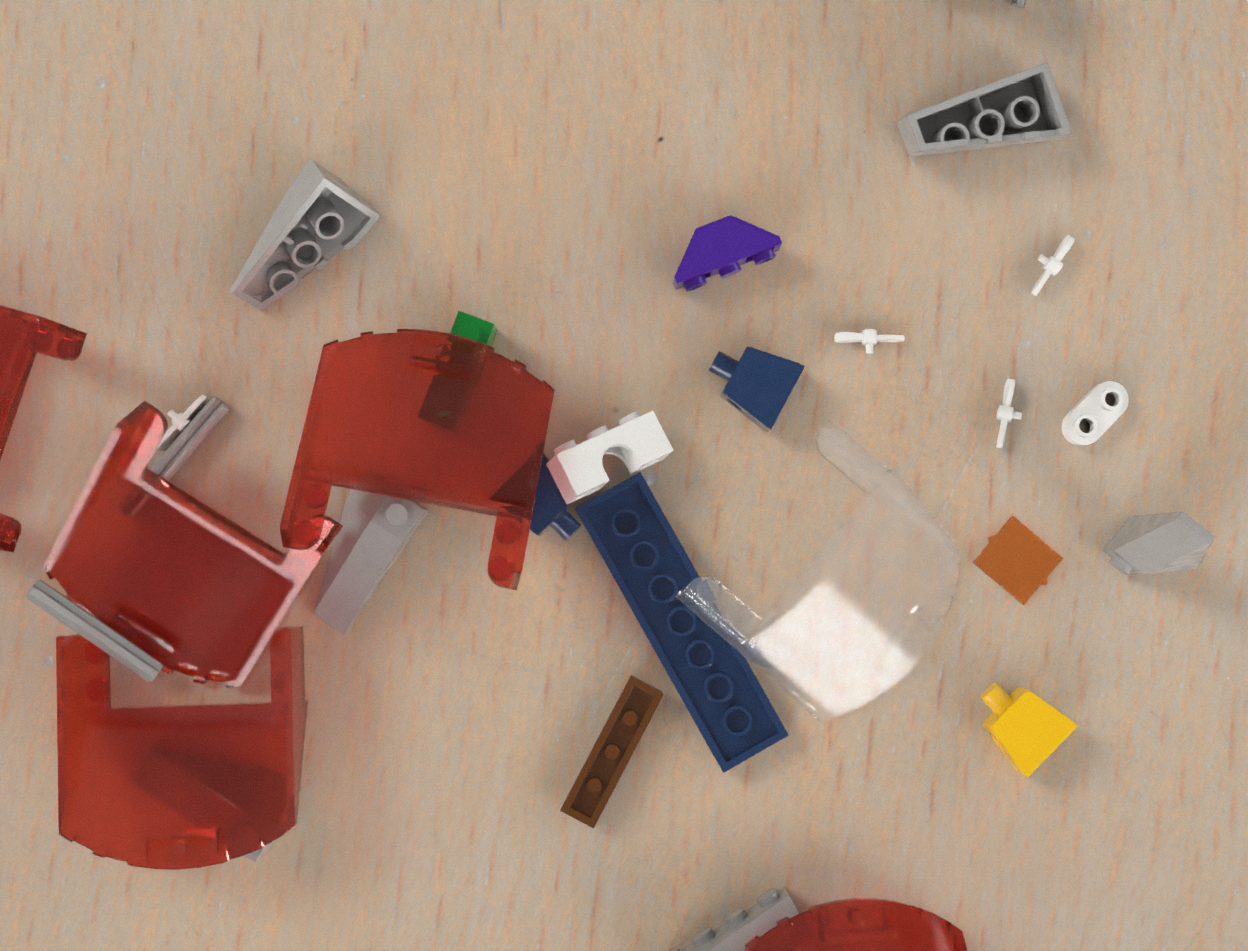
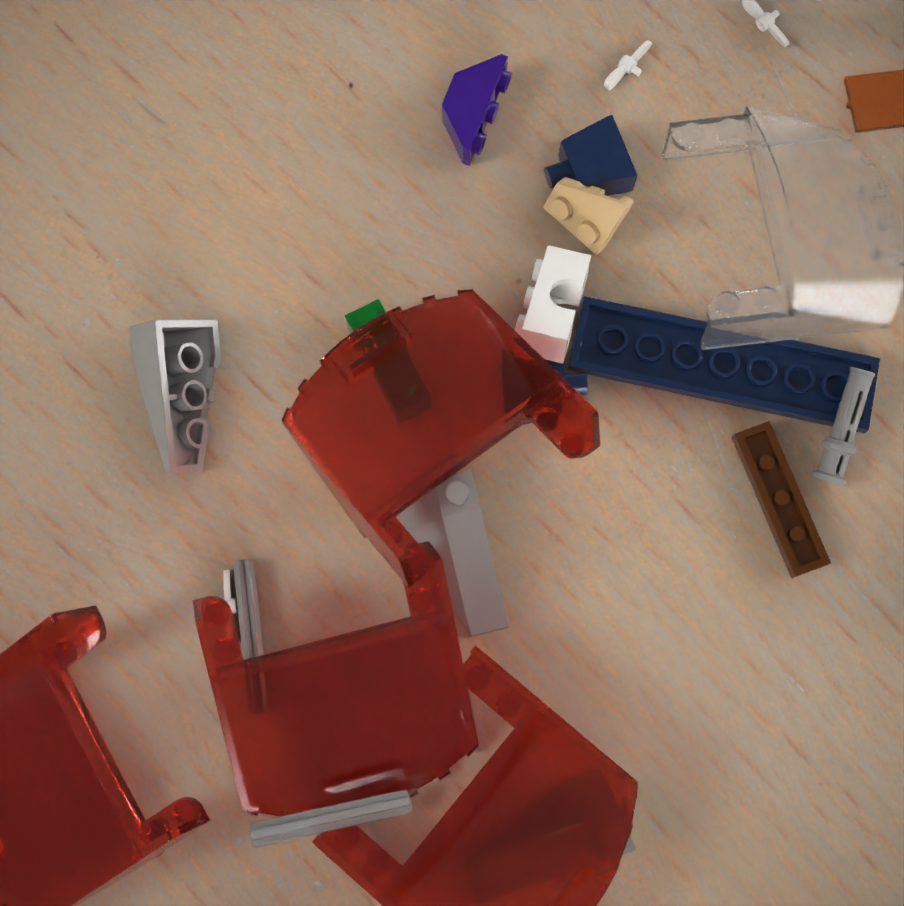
camera: 45 degrees left, 10 degrees down
none -> tan wing [543,177,634,255]
none -> light grey pin [811,367,875,486]

